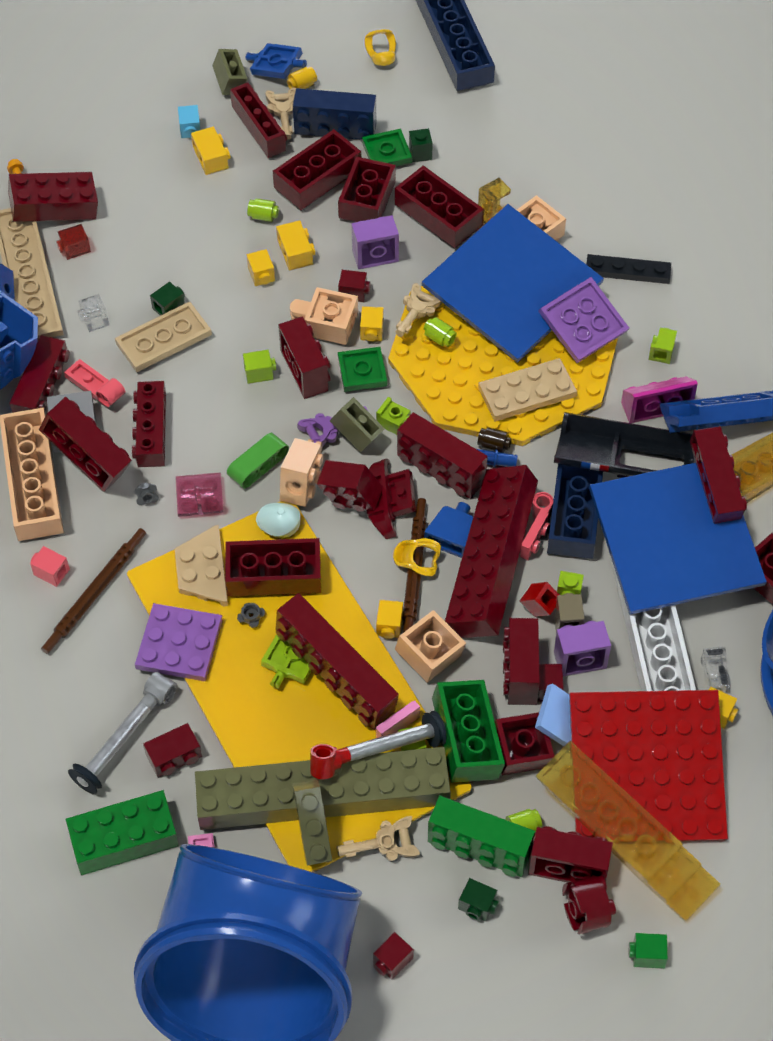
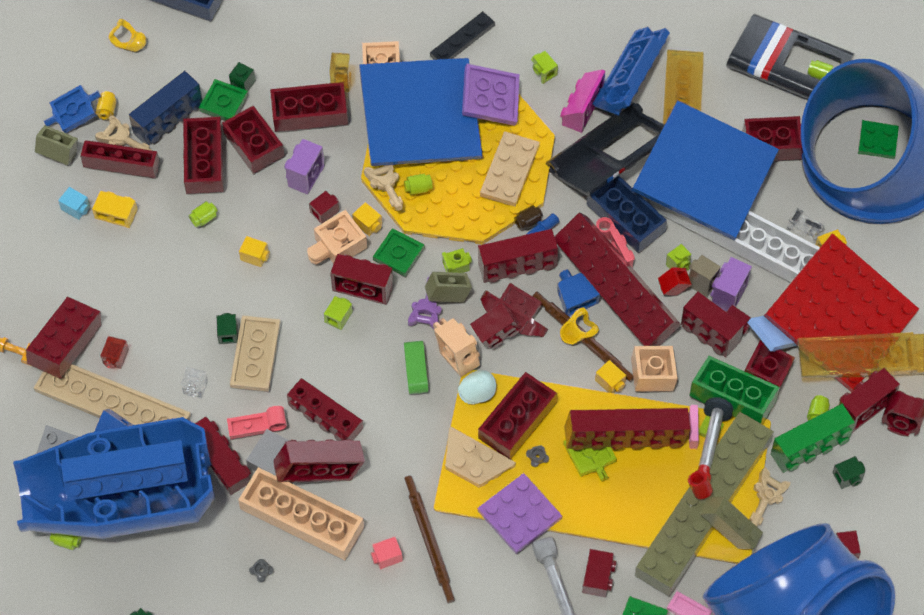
camera: 50 degrees left, 5 degrees up
dark grey plate [134,483,159,505] -> none
clear pink plate [176,472,224,517] -> none
yellow brick [276,220,315,270] -> none
dark red brick [690,426,747,524] -> none

